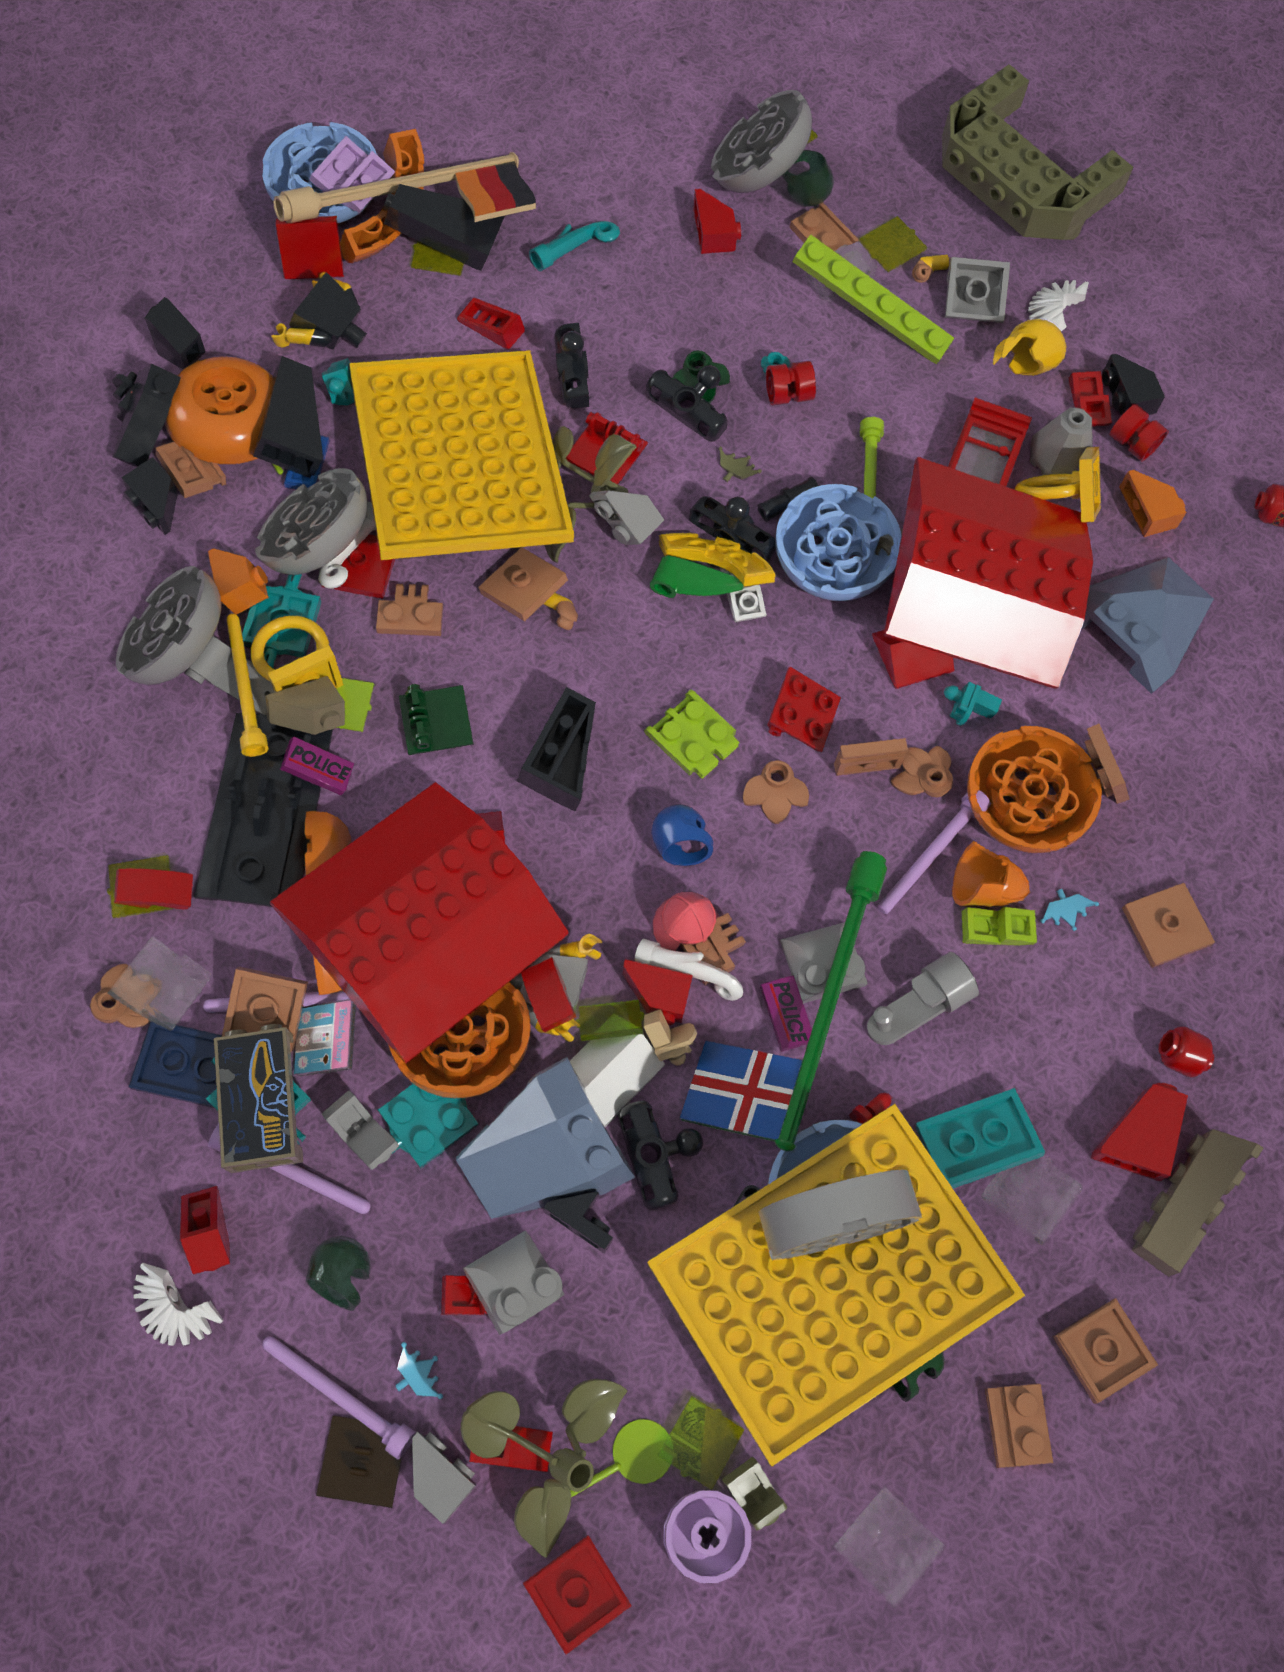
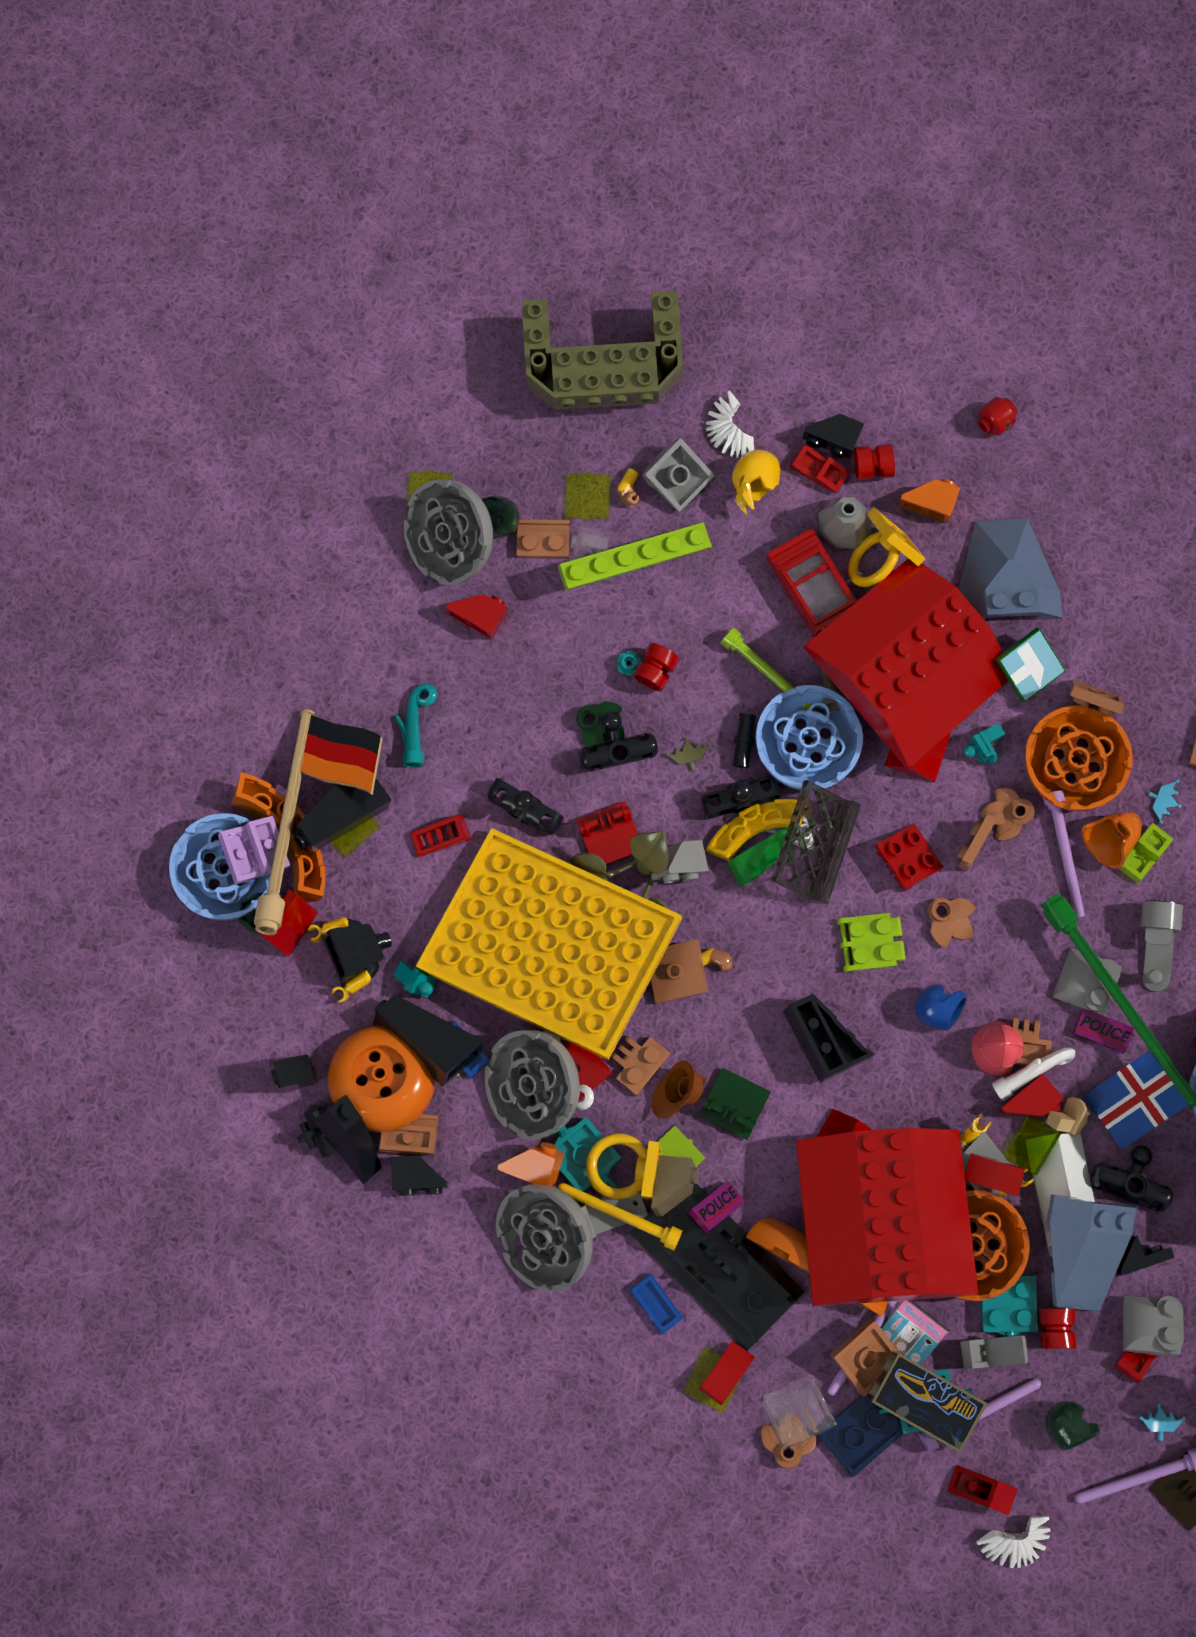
camera: 45 degrees left, 10 degrees up
none -> blue tile [629,1274,683,1335]
none -> dark orange piece [651,1060,706,1119]
none -> clear smoke fence [771,780,861,904]
none -> tile [995,628,1066,702]
none -> red wheel [1039,1309,1077,1349]

